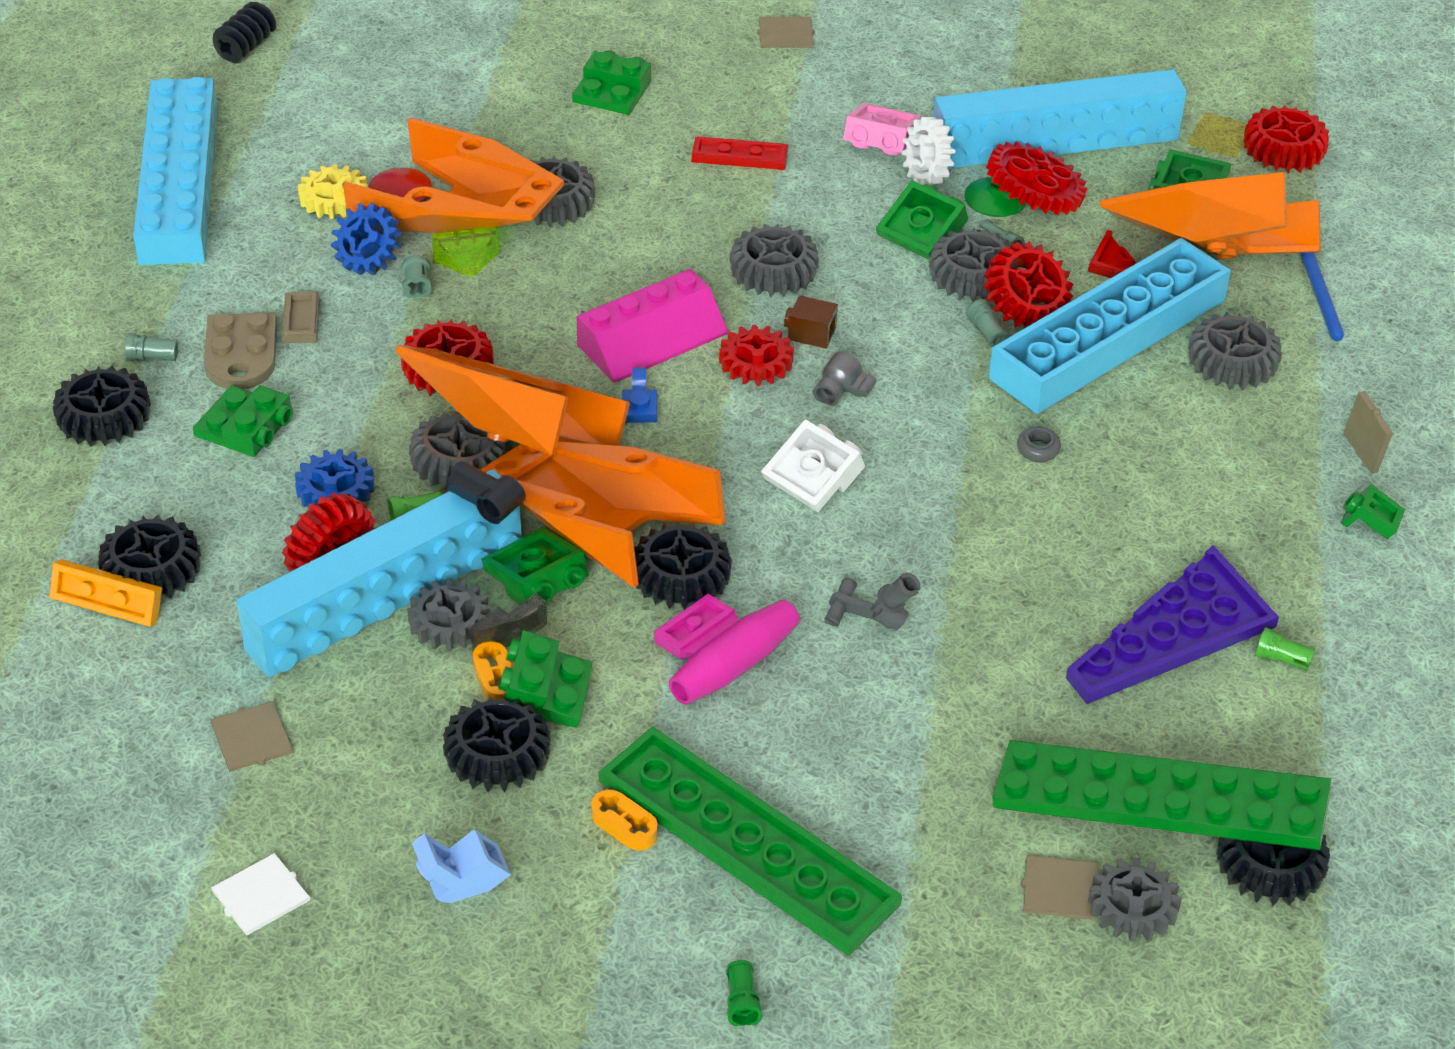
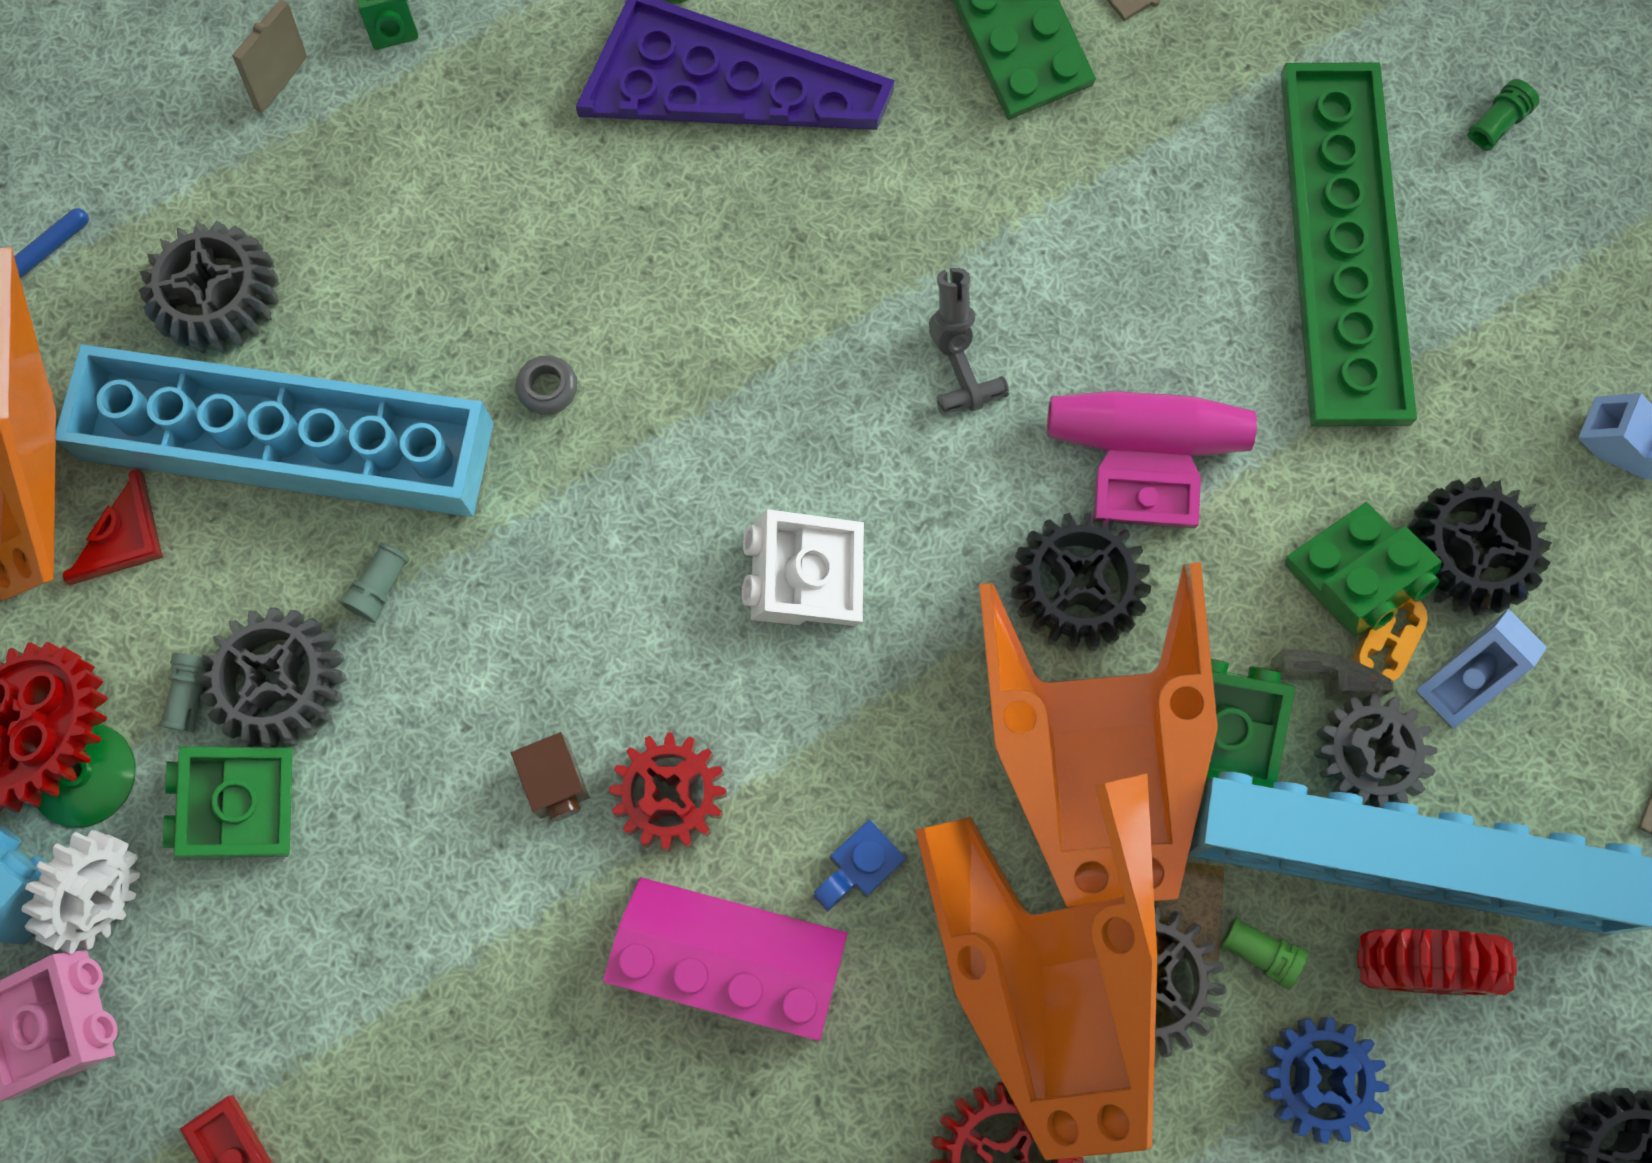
camera: 130 degrees left, 30 degrees up
black piece [446,461,526,524] -> none
light orange beam [591,789,658,850] -> none
dark grey gear [730,224,819,298] -> none
flat silver piece [813,352,876,406] -> none
red gear [983,241,1074,329] -> none
none -> light blue slope [1416,609,1547,729]

